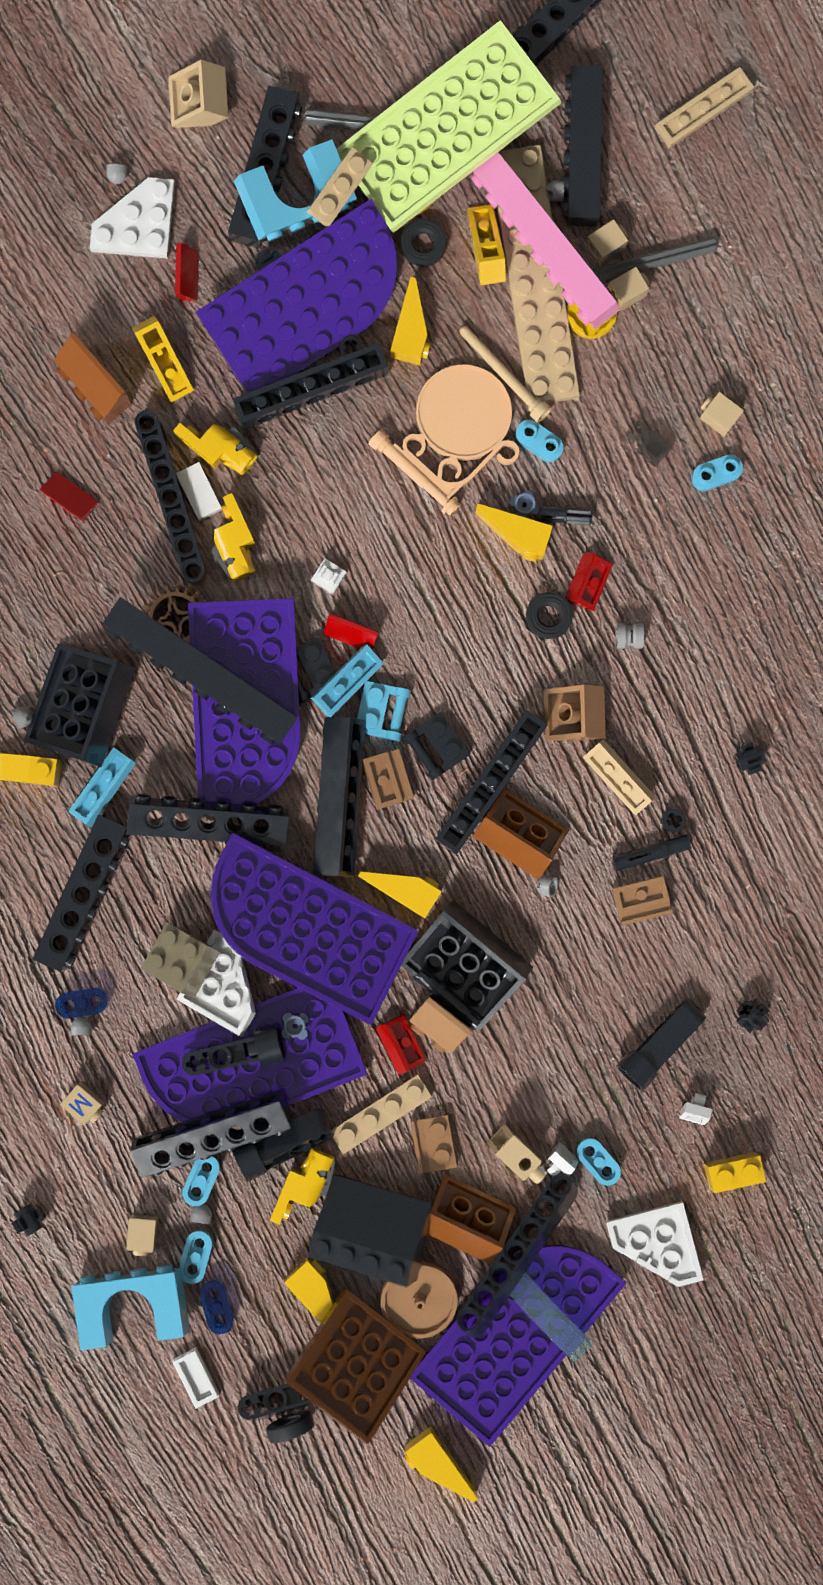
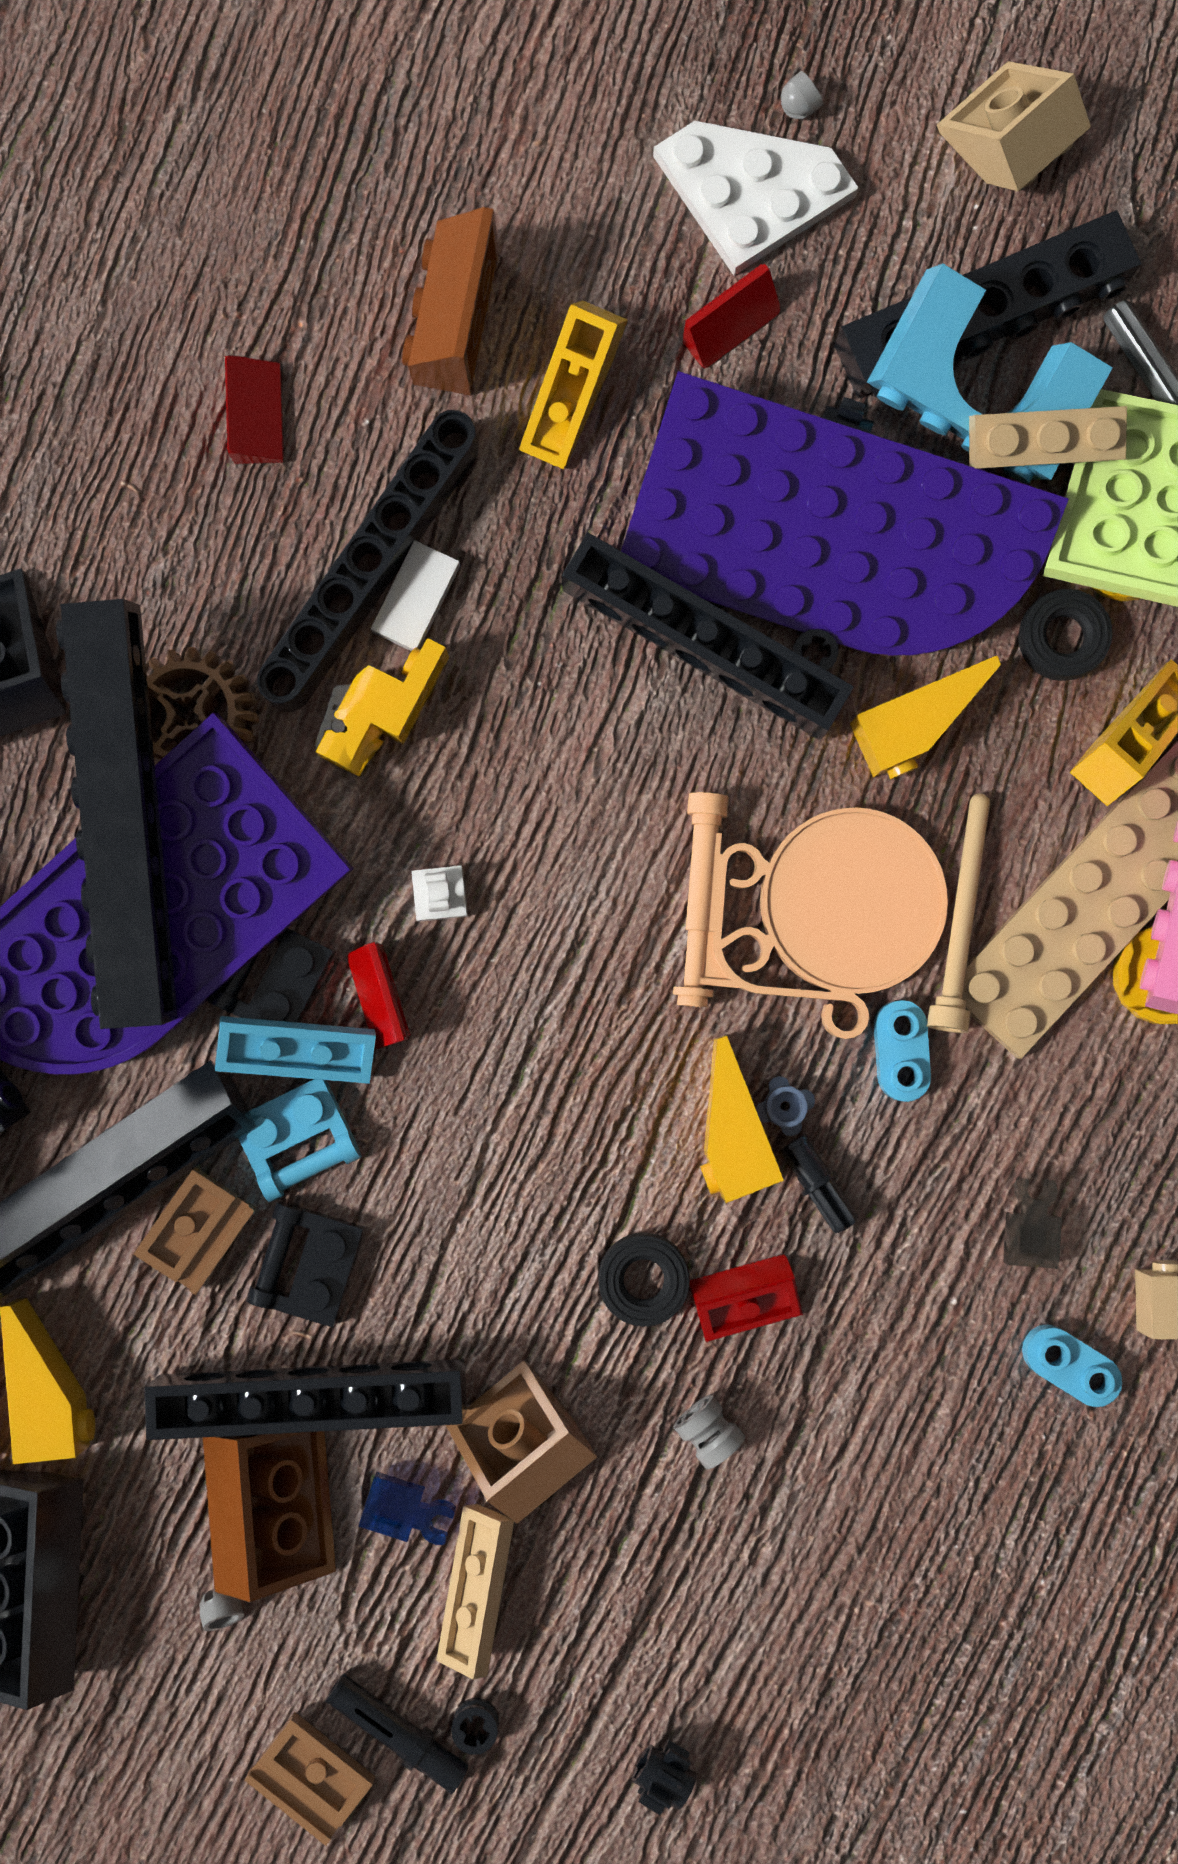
camera: 60 degrees right, 0 degrees up
yellow plate [173,423,257,475] -> none
none -> clear blue plate [358,1471,456,1545]

